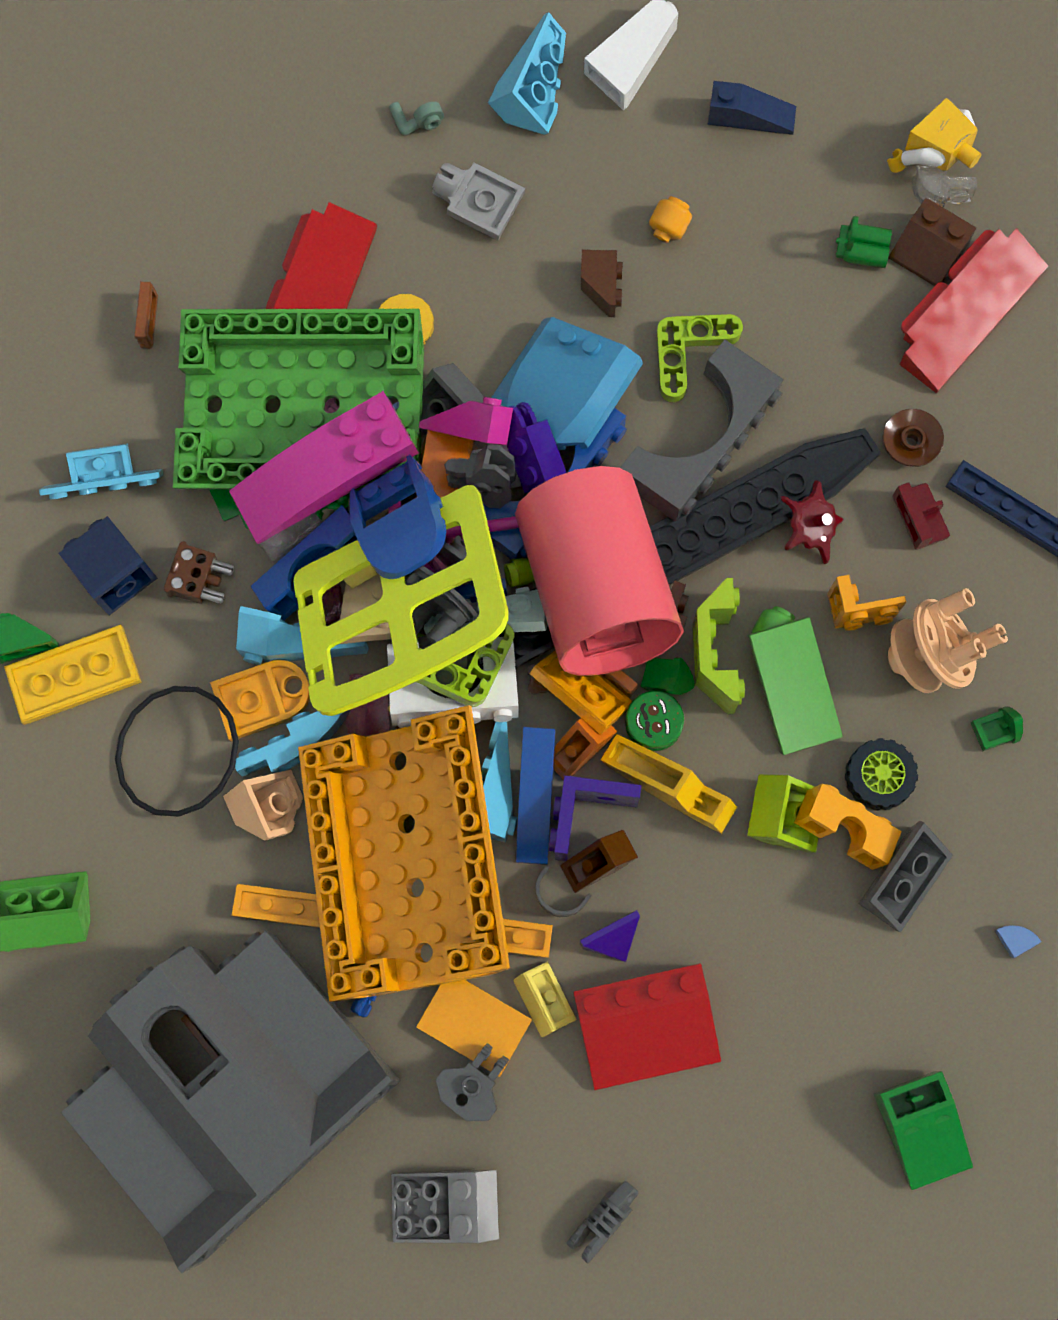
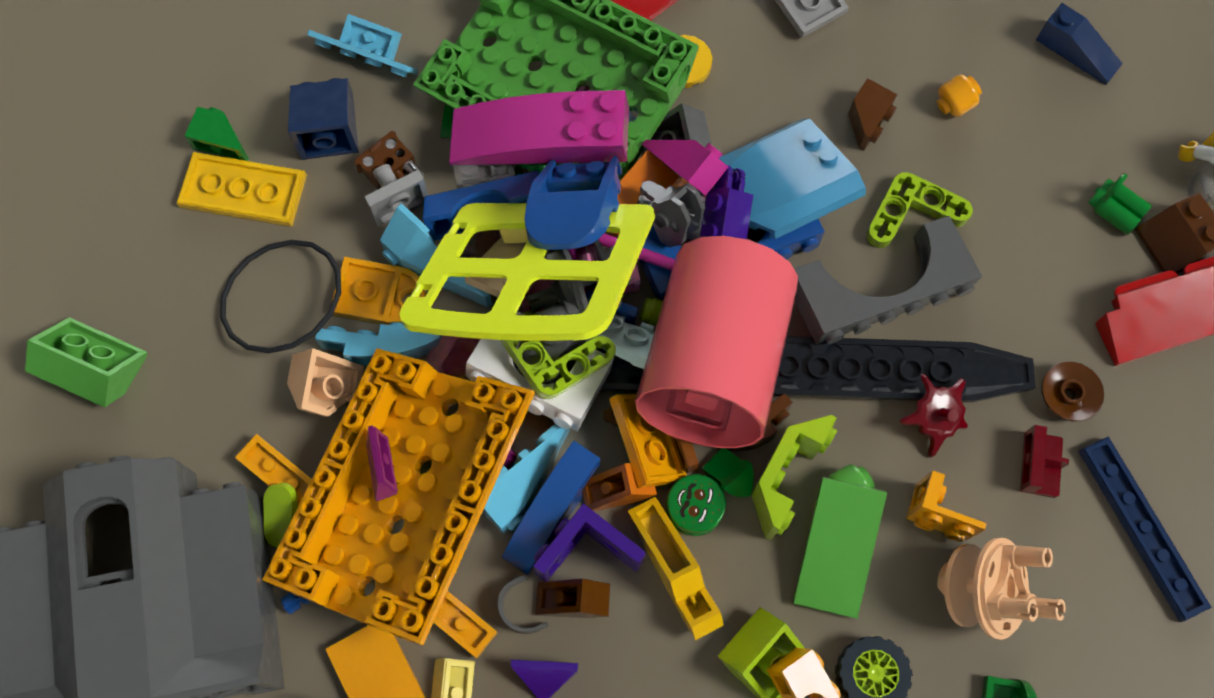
camera: 25 degrees right, 5 degrees down
none -> lime tile [263,482,298,548]
none -> light grey tile [364,164,428,228]
none -> magenta slope [366,425,398,501]

